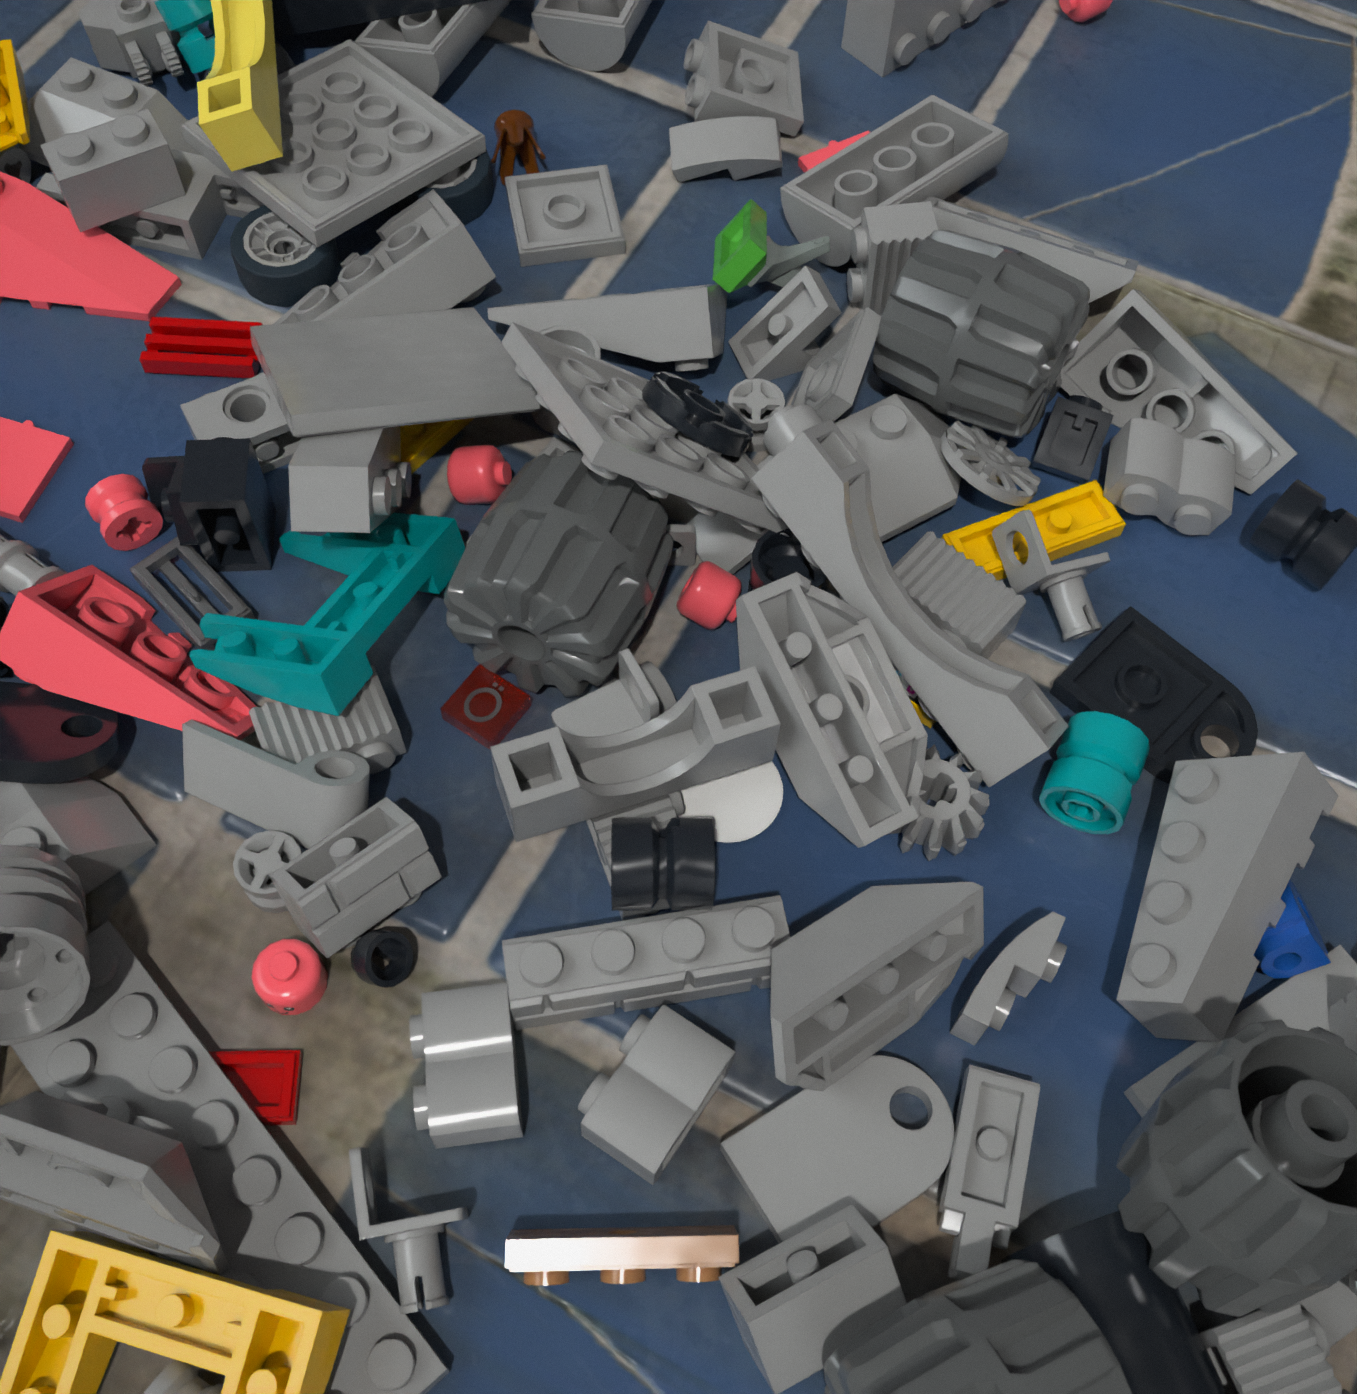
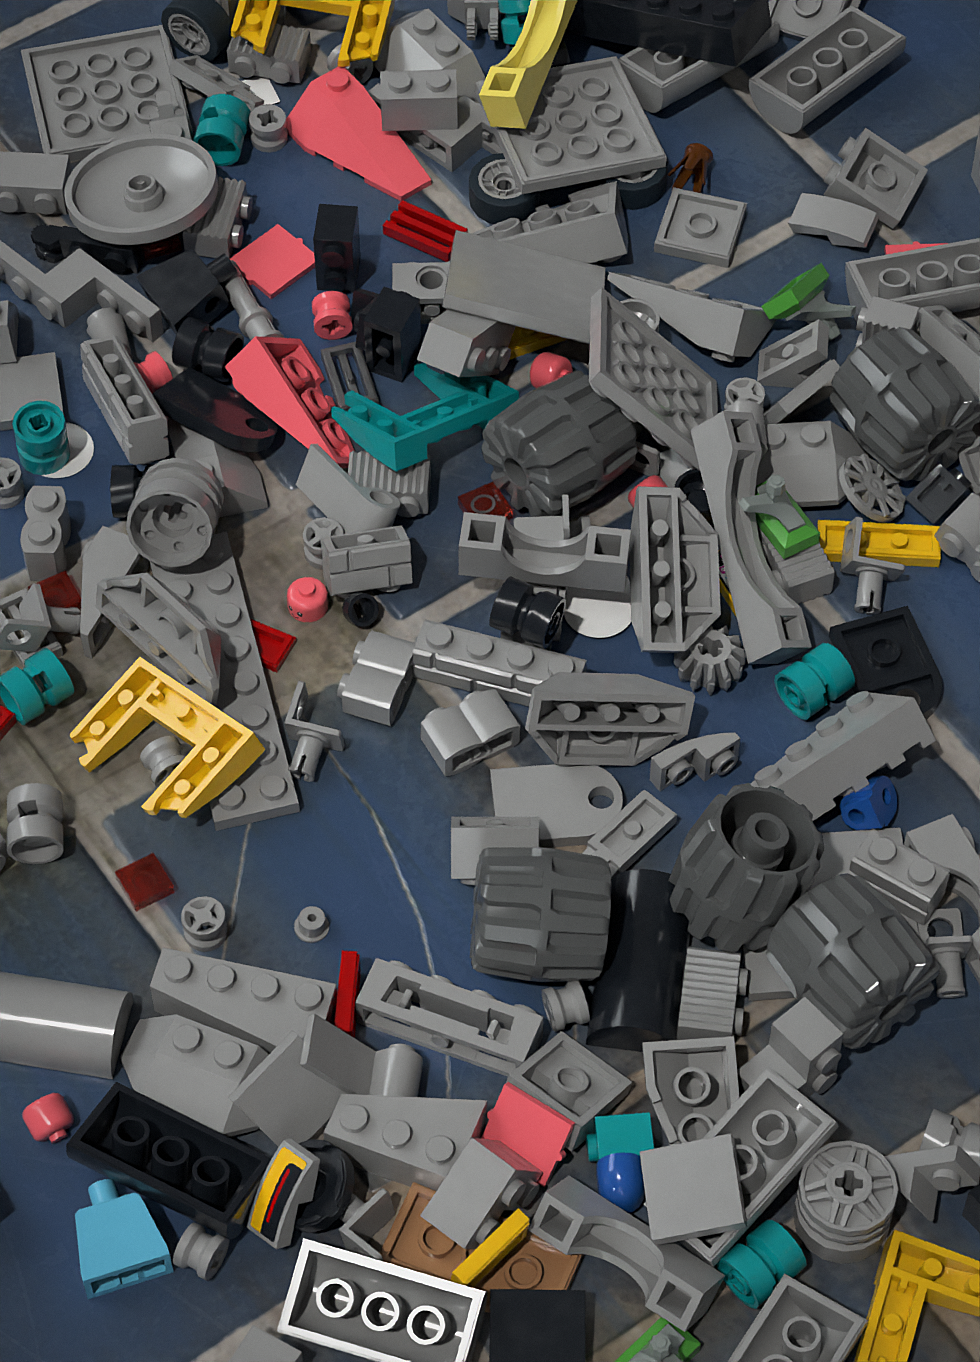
camera: 30 degrees right, 5 degrees down
tile [505,1225,739,1286] -> none
black tile [642,371,754,457] -> none
none -> black brick [313,204,361,293]
none -> piece [738,475,820,559]

